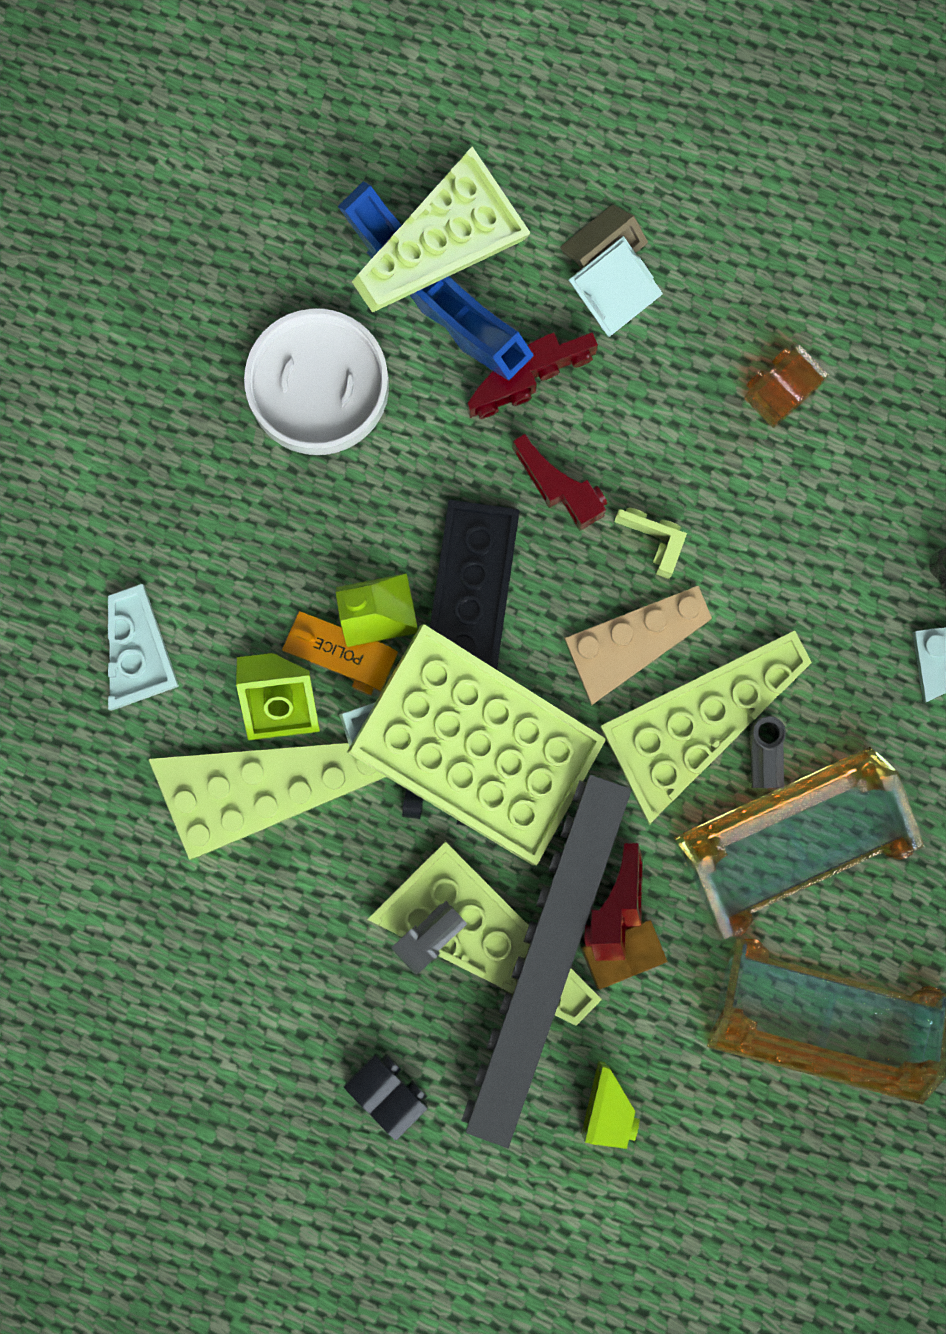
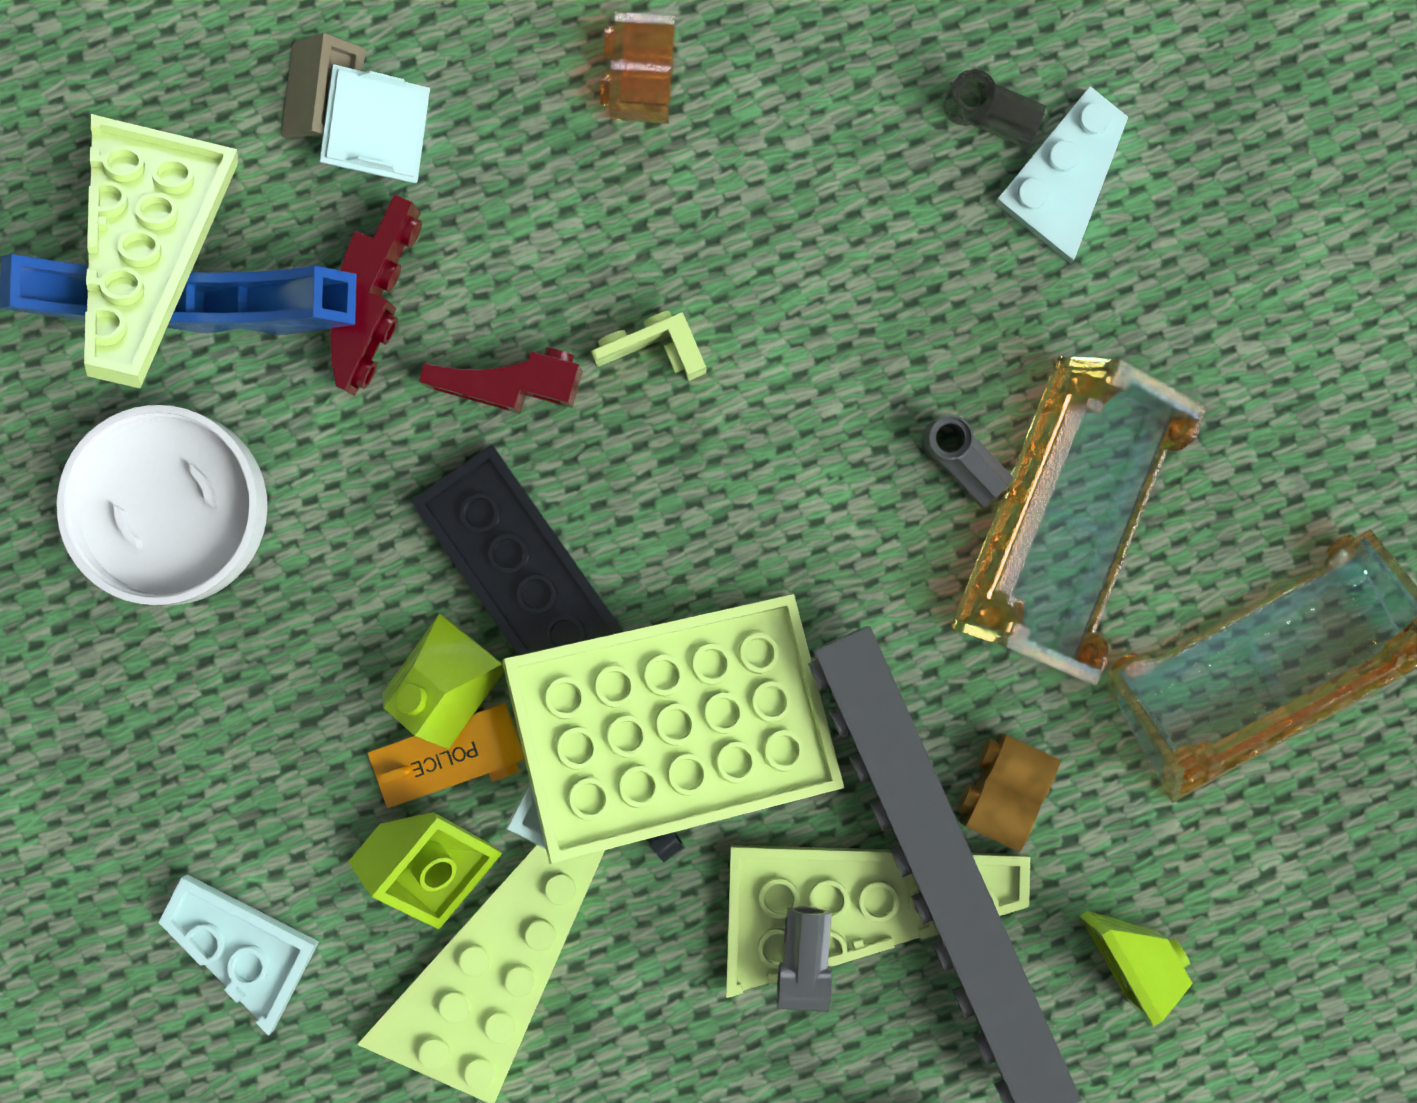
camera: 40 degrees left, 5 degrees up
tan wing [564,586,712,706] -> none
dark red slope [585,843,643,961] -> none
yellowish green wing [600,631,812,824] -> none

